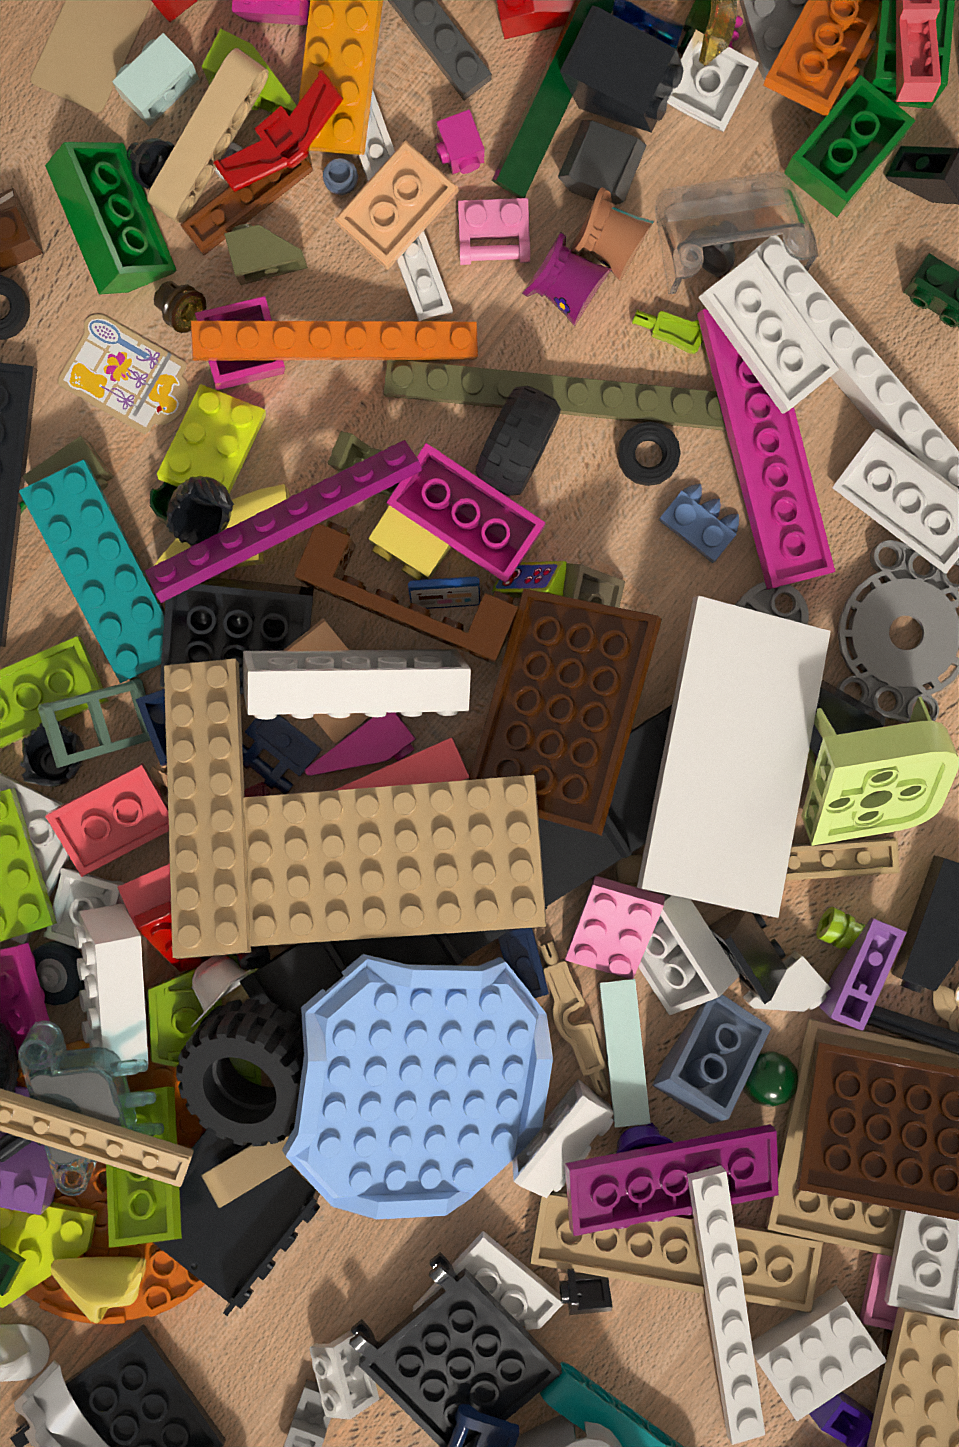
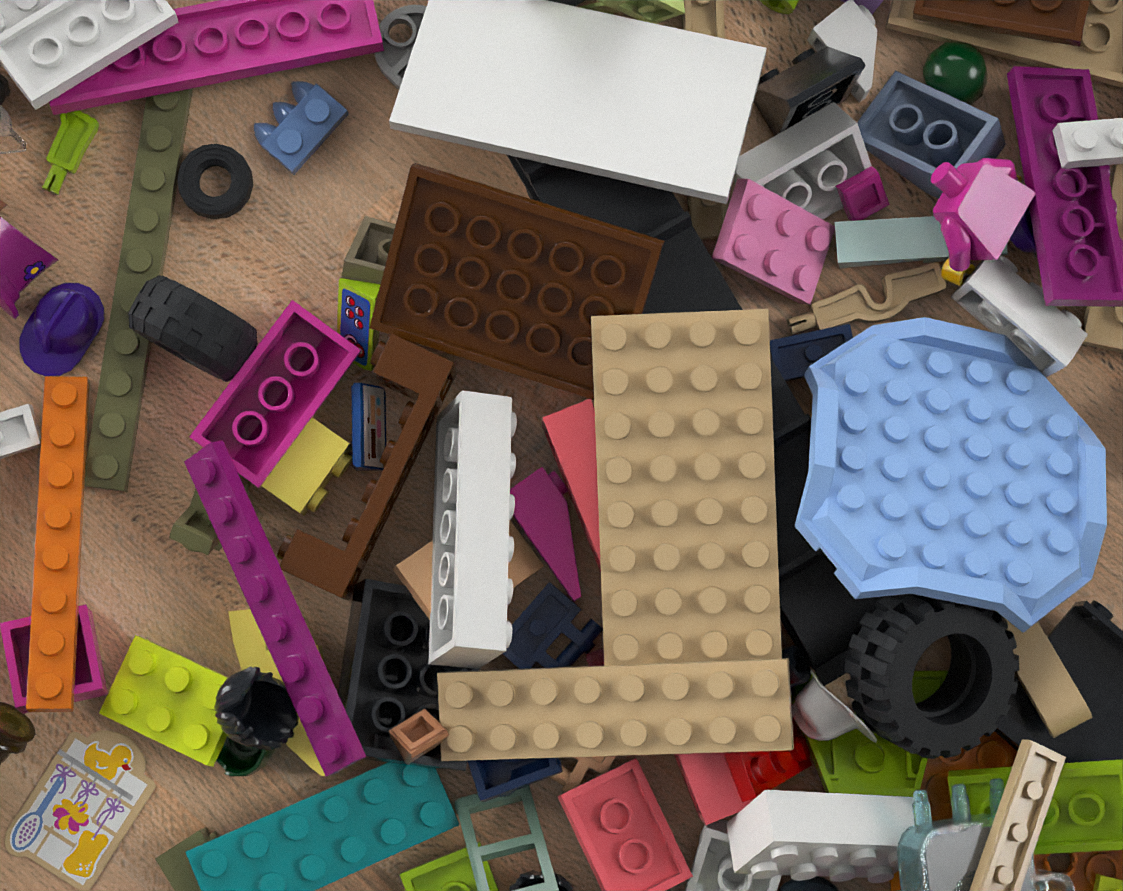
camera: 100 degrees left, 5 degrees down
none -> dark purple piece [19,283,104,376]
none -> nougat slope [389,709,449,765]
none -> dark pink tile [836,166,890,221]
none -> torso [930,158,1035,287]

